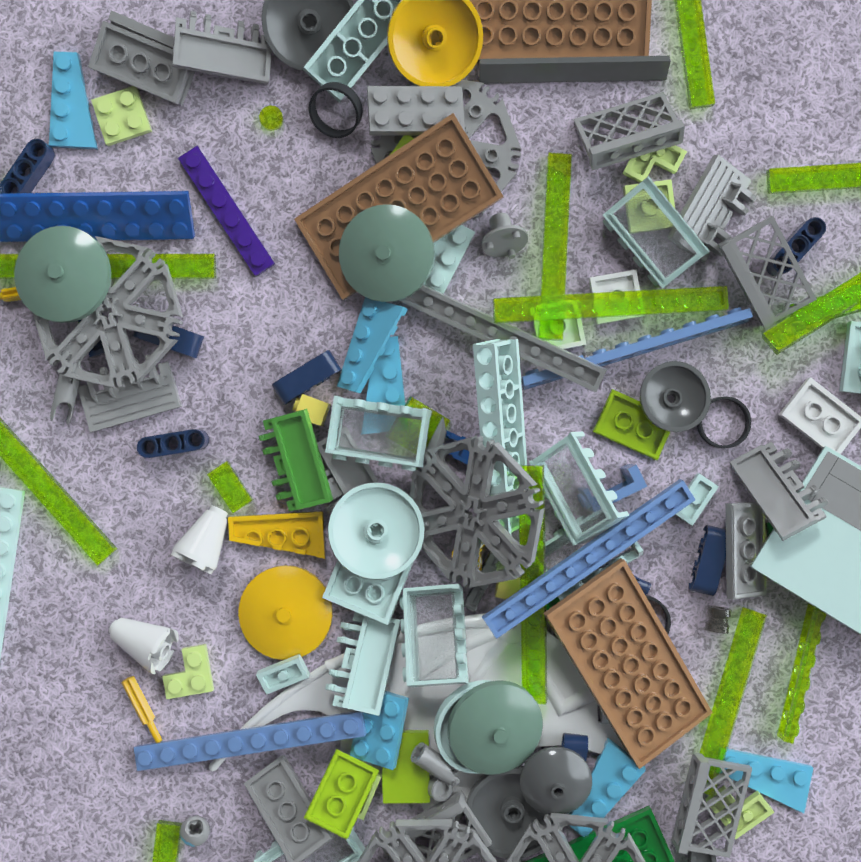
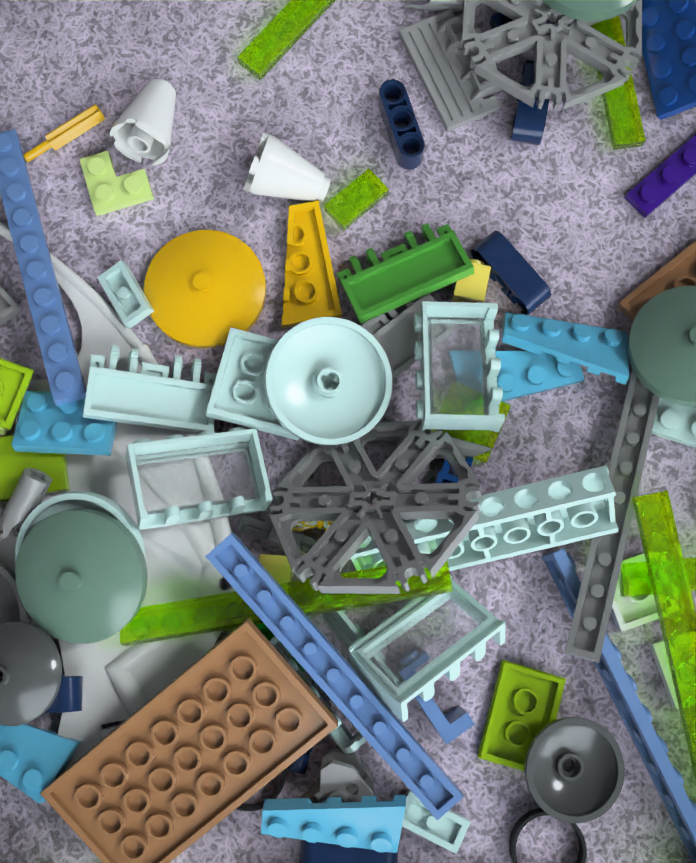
camera: 80 degrees right, 10 degrees down
none -> medium azure wing [261,795,406,853]
none -> light grey hinge [299,748,374,803]

